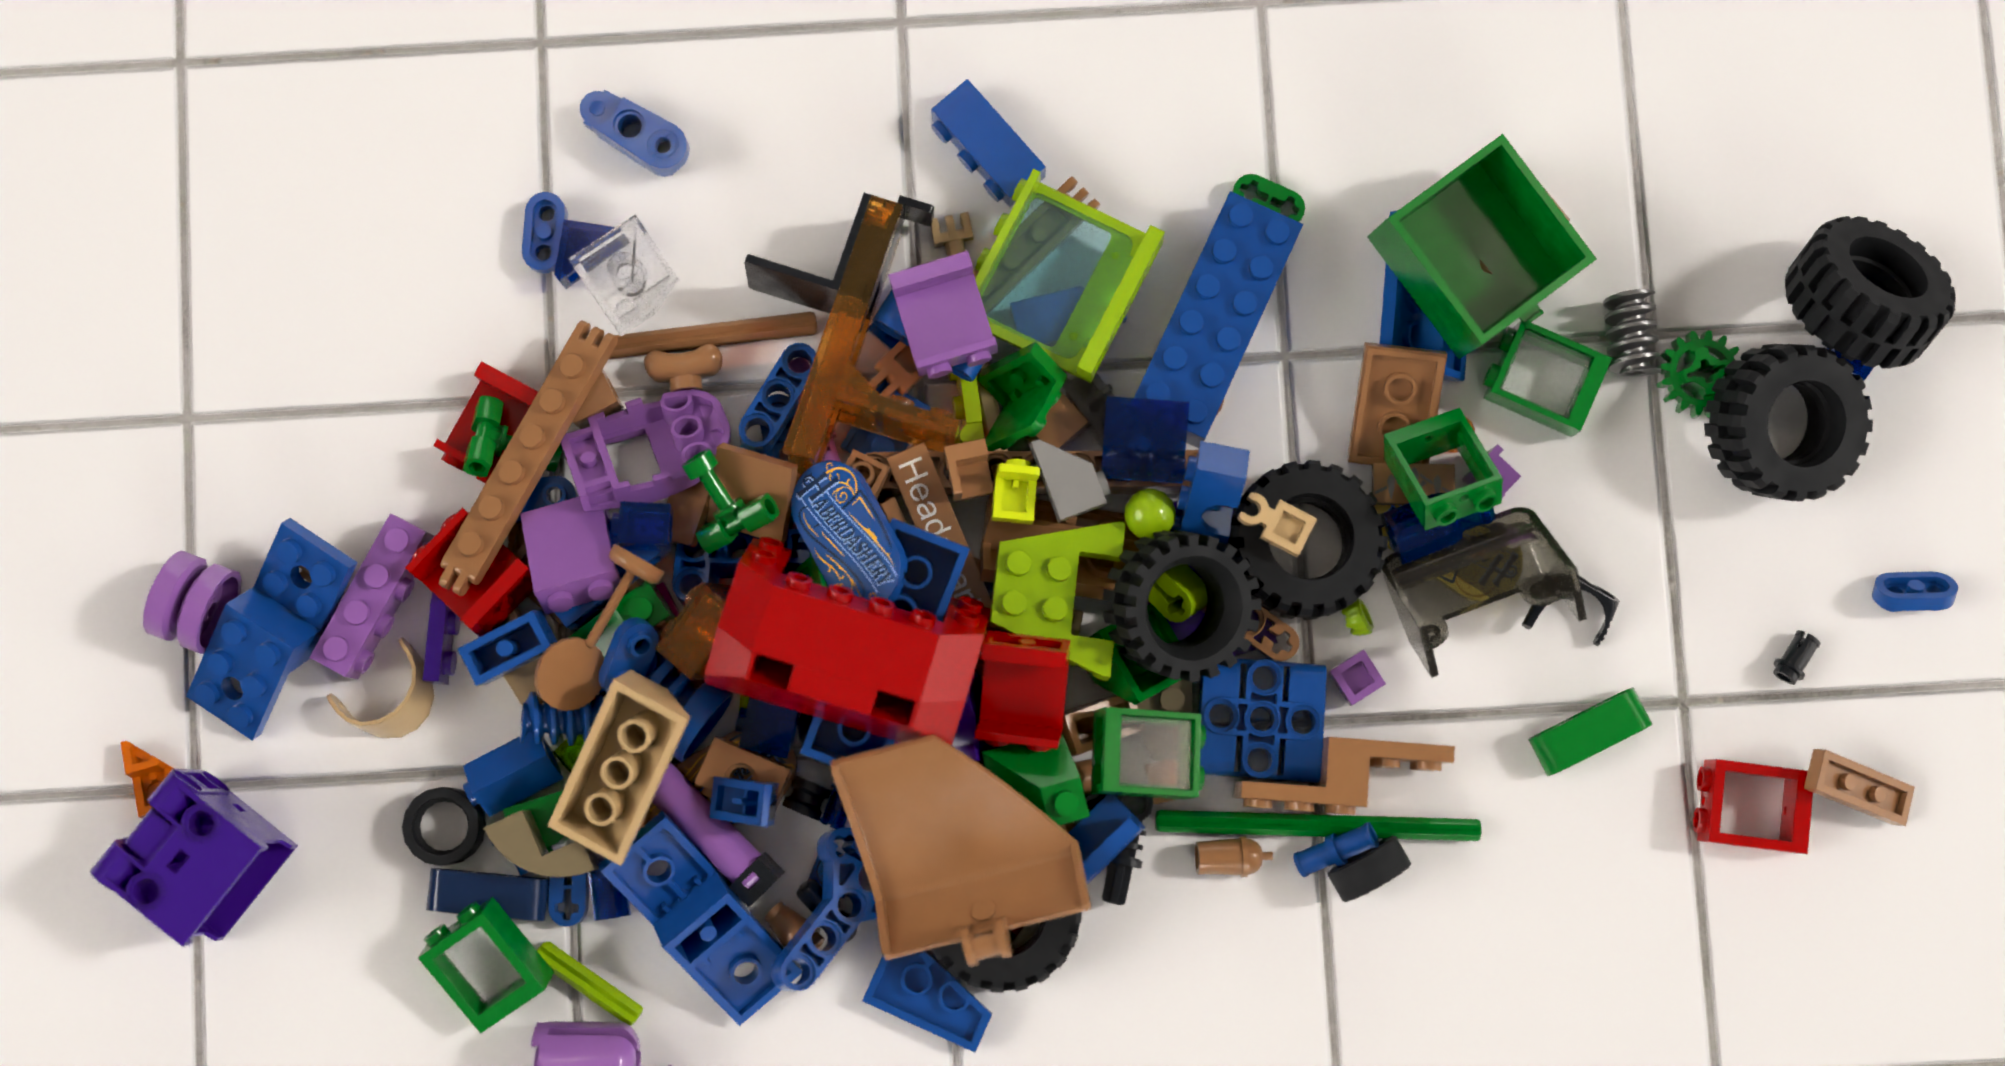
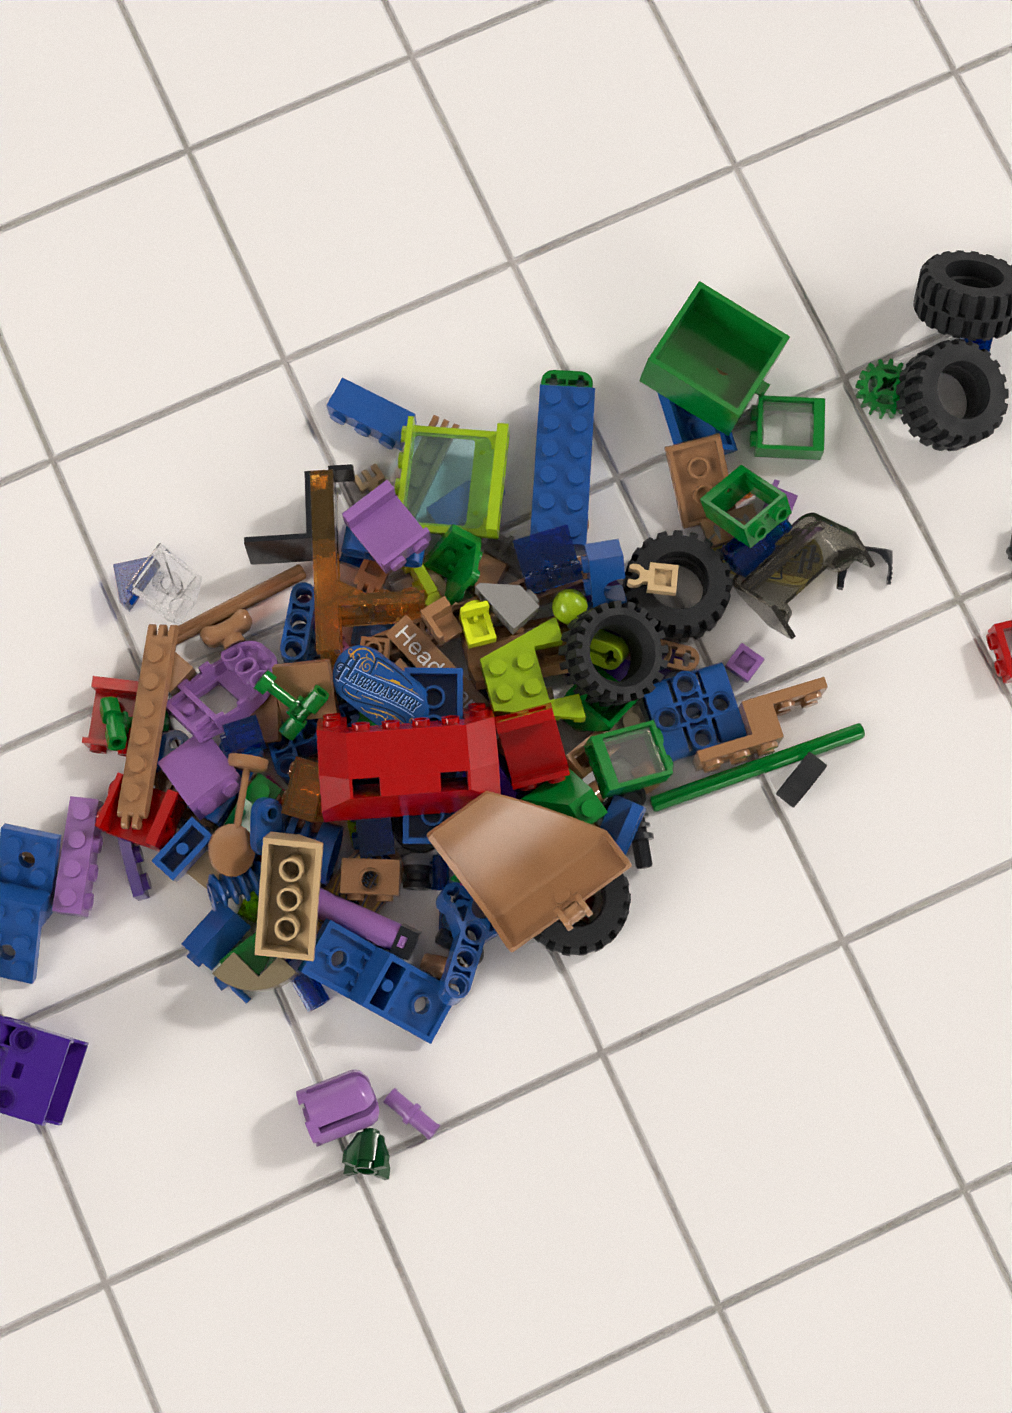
camera: 20 degrees left, 5 degrees down
tan piece [327,637,434,738] -> none
black tyre [402,787,486,866] -> none
green window [418,897,554,1034] -> none
dark blue beam [426,868,549,921] -> none
blue plate [522,192,568,274] -> none
lime axle [537,941,643,1026] -> none
blue beam [548,872,590,927] -> none
blue piece [580,90,690,177] -> none
blue slope [709,776,779,827] -> none
blue wing [862,951,992,1053] -> none
medium nougat piece [1195,836,1273,877] -> none
blue pin [1293,822,1379,877] -> none
lime piece [1341,599,1374,636] -> none
green beam [1528,687,1652,776] -> none
flat silver piece [1603,289,1661,376] -> none

